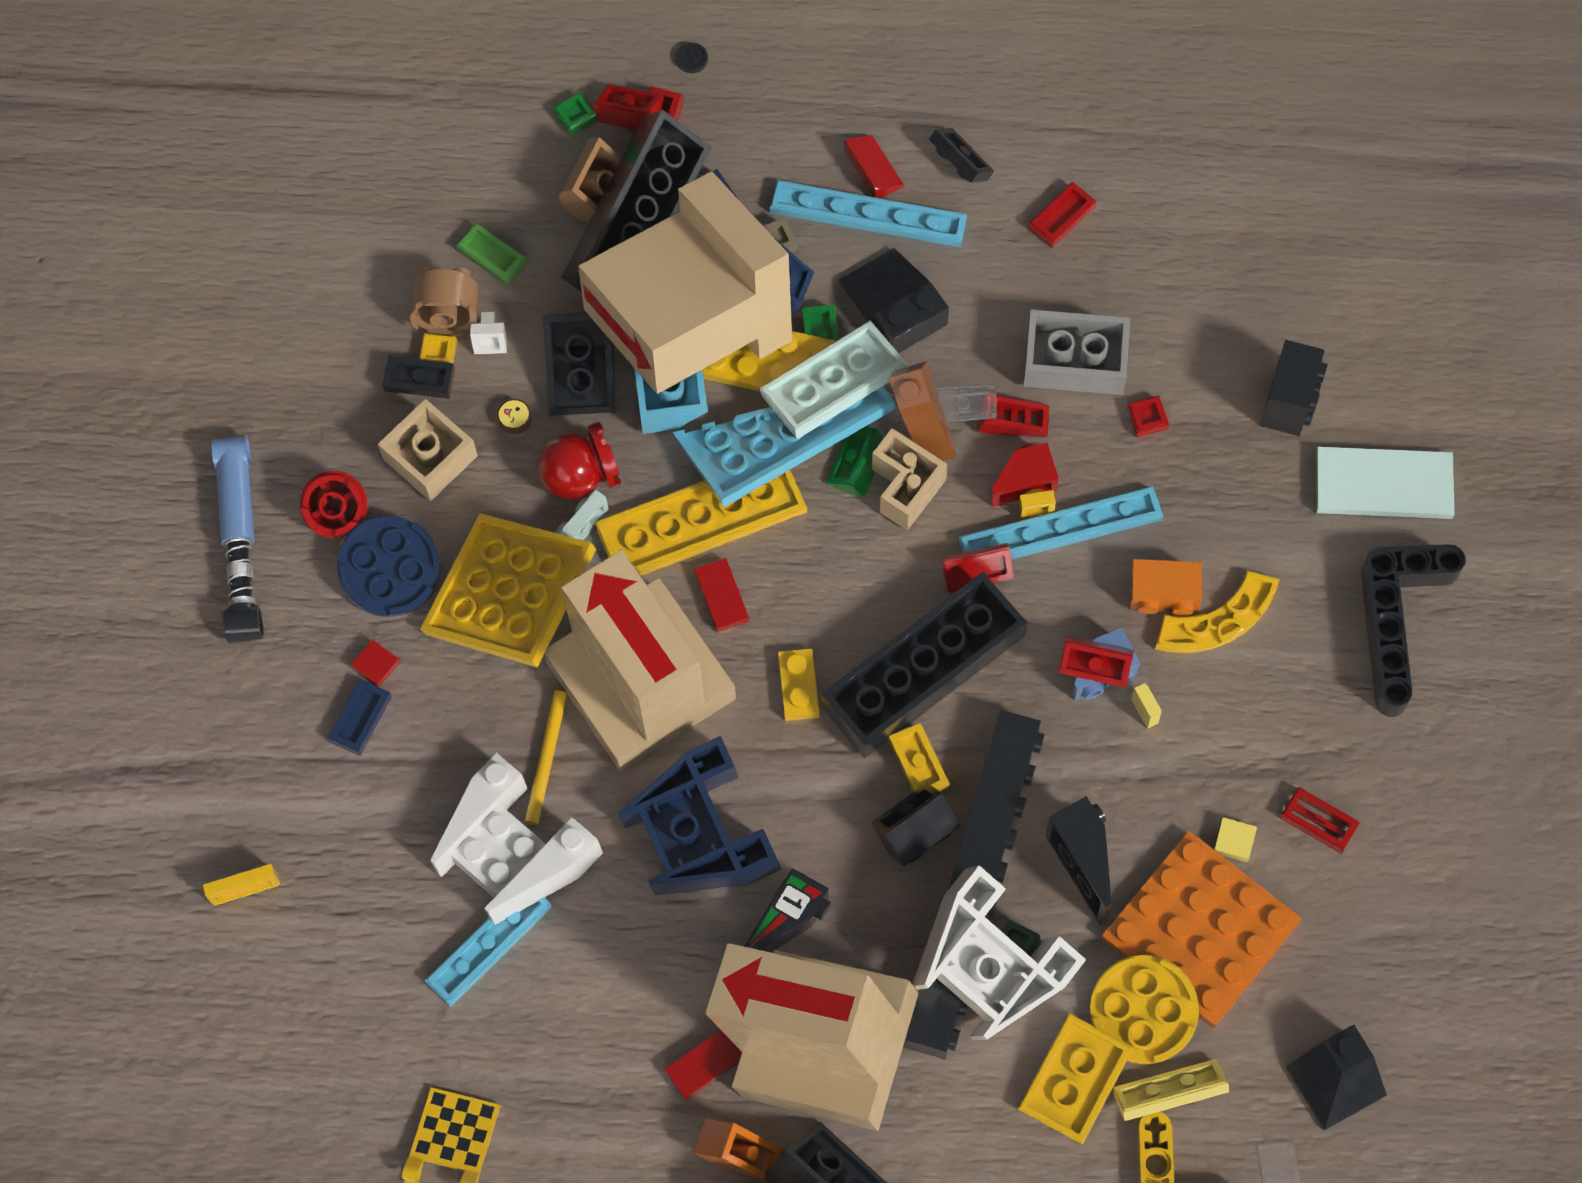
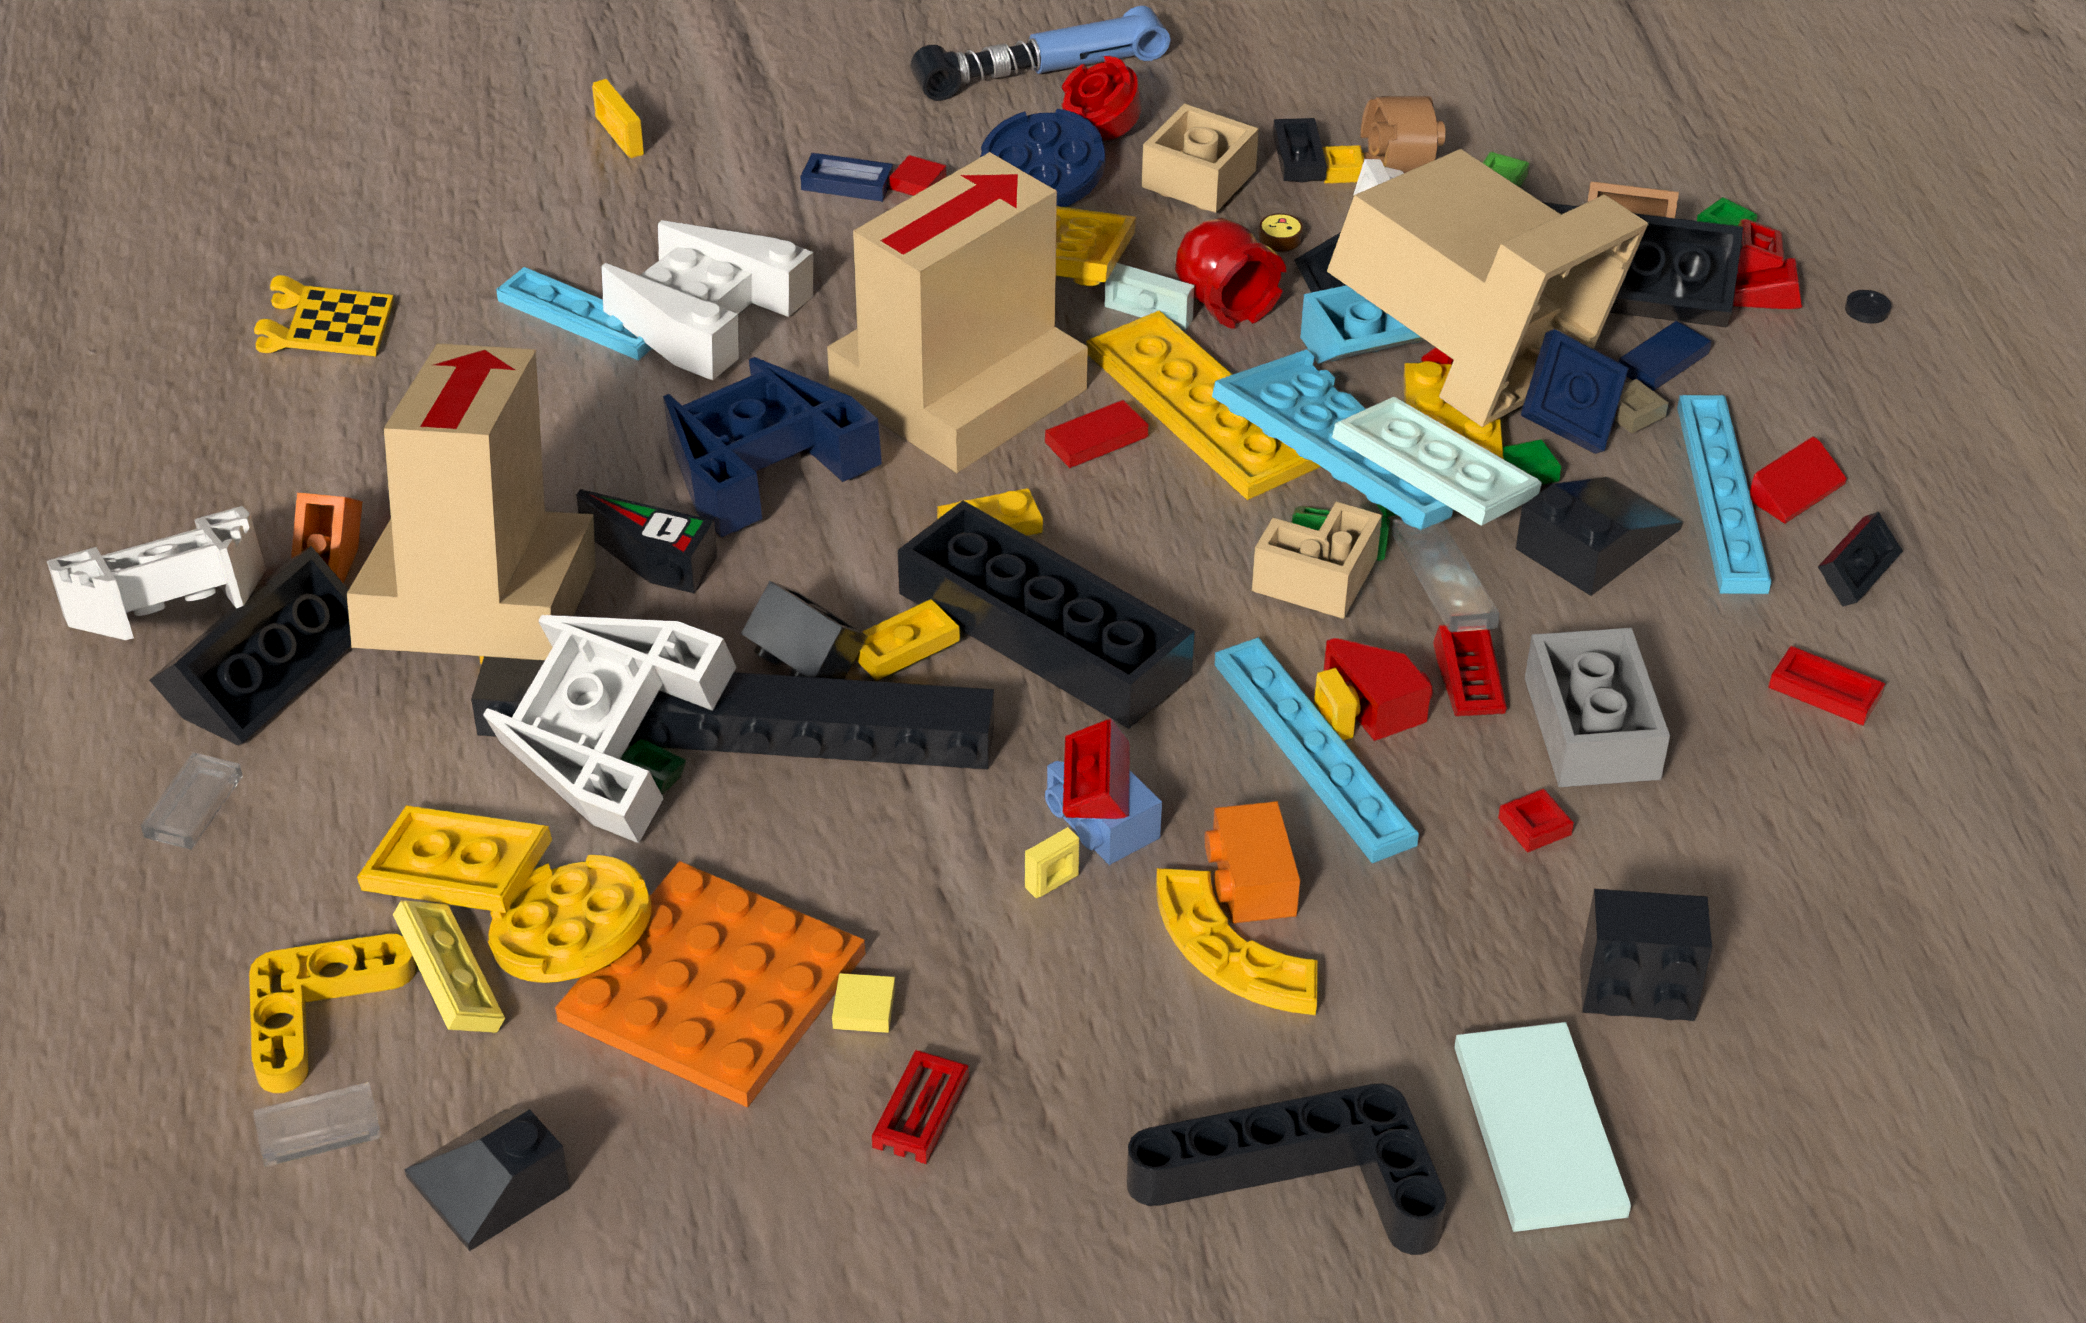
camera: 75 degrees right, 25 degrees down
yellow bar [525,690,567,826] -> none
dark orange slope [889,361,957,461] -> none
red tile [941,543,1014,593] -> none
black slope [1045,796,1112,925] -> none

